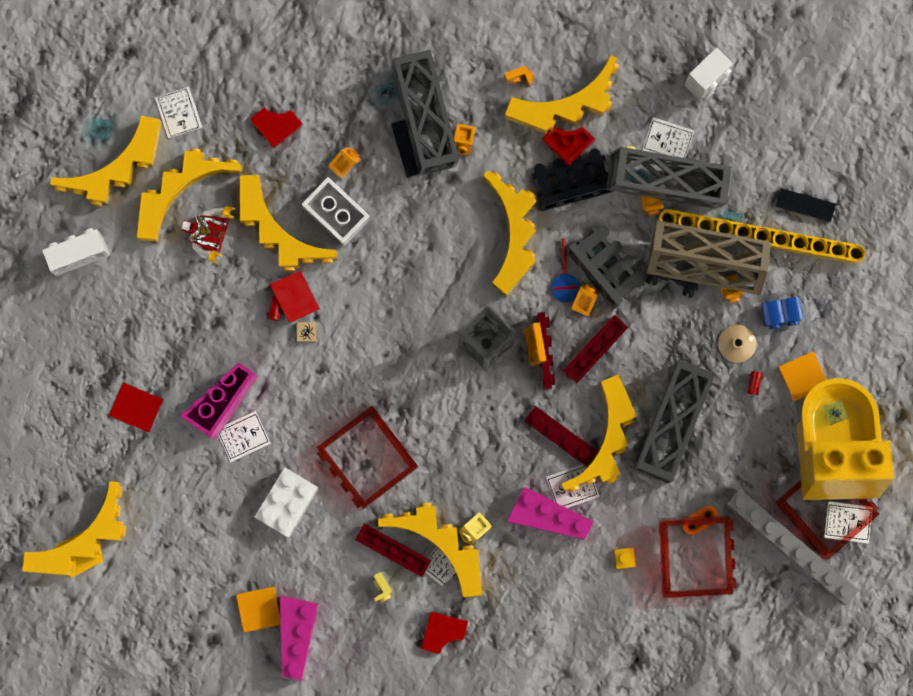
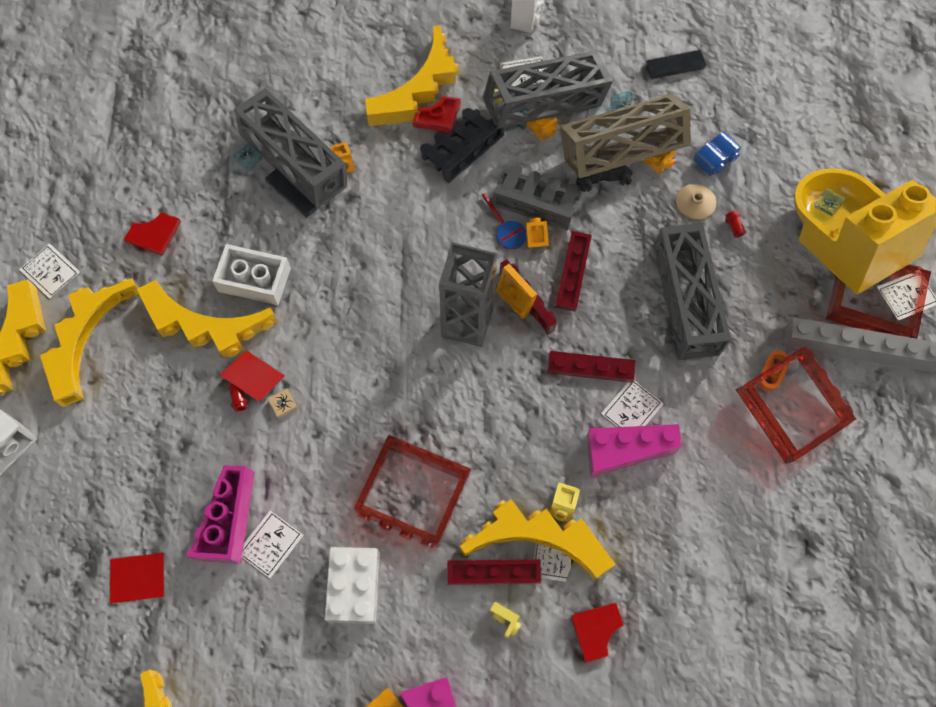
camera: 30 degrees left, 15 degrees down
torso [181,206,235,265] -> none
light orange bracket [328,147,361,179] -> none
yellow arch [483,170,537,297] -> none
light orange bracket [504,65,534,87] -> none
yellow arch [560,375,637,493] -> none
yellow plate [614,548,636,569] -> none
yellow beam [658,209,865,264] -> none
light orange tile [778,351,827,402] -> none

